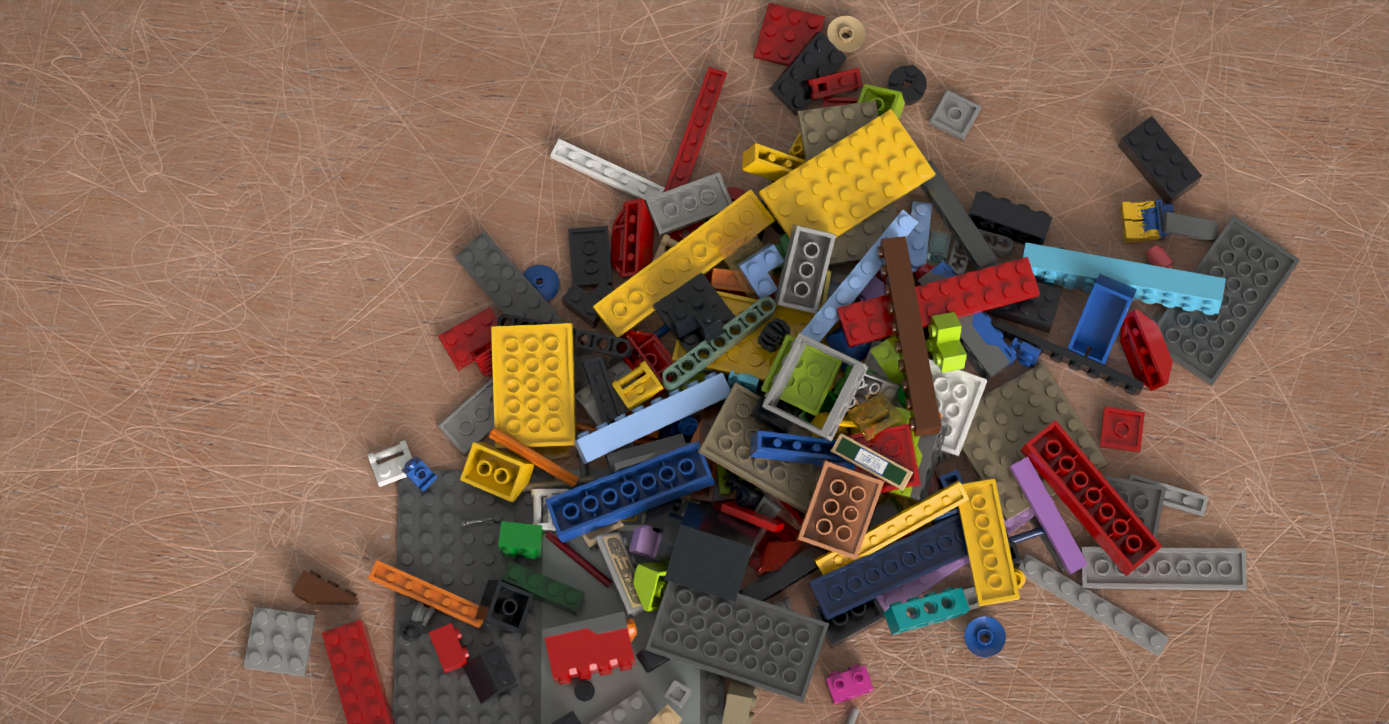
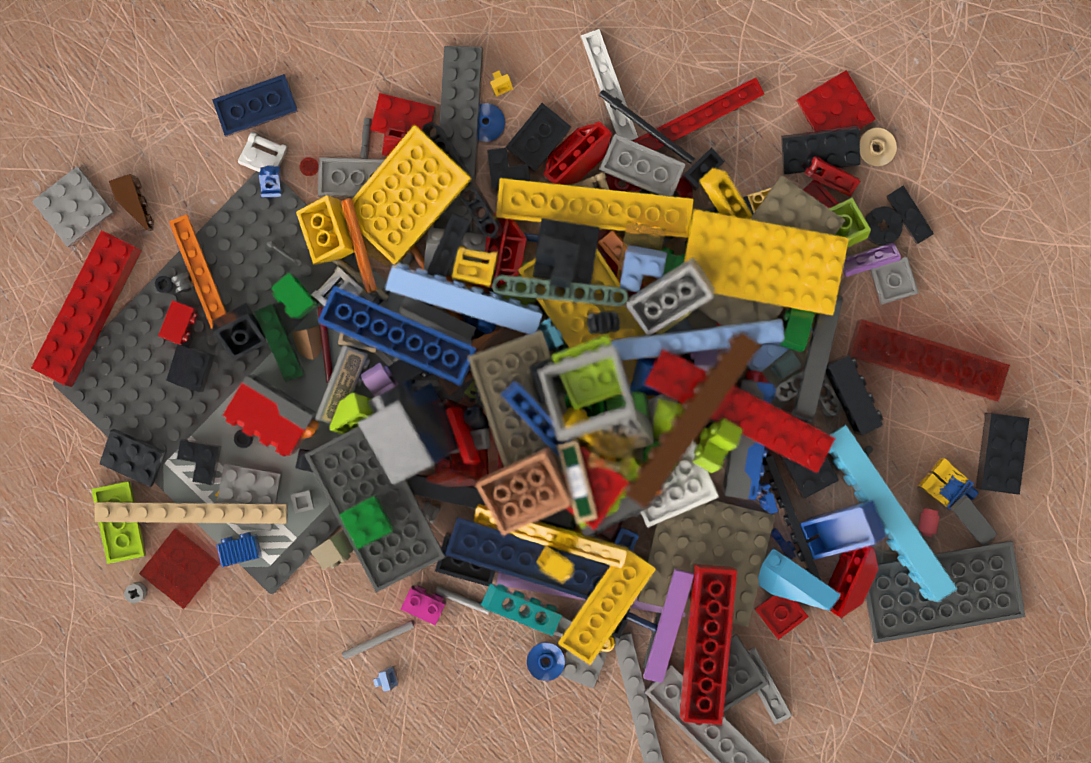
camera: 40 degrees right, 15 degrees up
none -> dark blue plate [212,74,298,137]
none -> medium nougat brick [292,326,322,360]
none -> clear red plate [299,157,319,177]
none -> green brick [339,494,395,549]
none -> dark grey wheel [360,118,372,159]
none -> light grey bar [435,586,489,615]
none -> yellow tile [490,71,513,97]
none -> yellow brick [536,546,574,582]
none -> light grey plate [560,650,608,689]
none -> black bar [598,89,695,164]
none -> black brick [682,147,725,191]
none -> dark azure wedge [758,548,841,611]
none -> clear blue plate [771,528,796,560]
none -> green brick [780,308,815,352]
none -> medium lavender tile [842,242,901,277]
none -> clear red brick [847,319,1010,402]
none -> black plate [886,185,934,245]

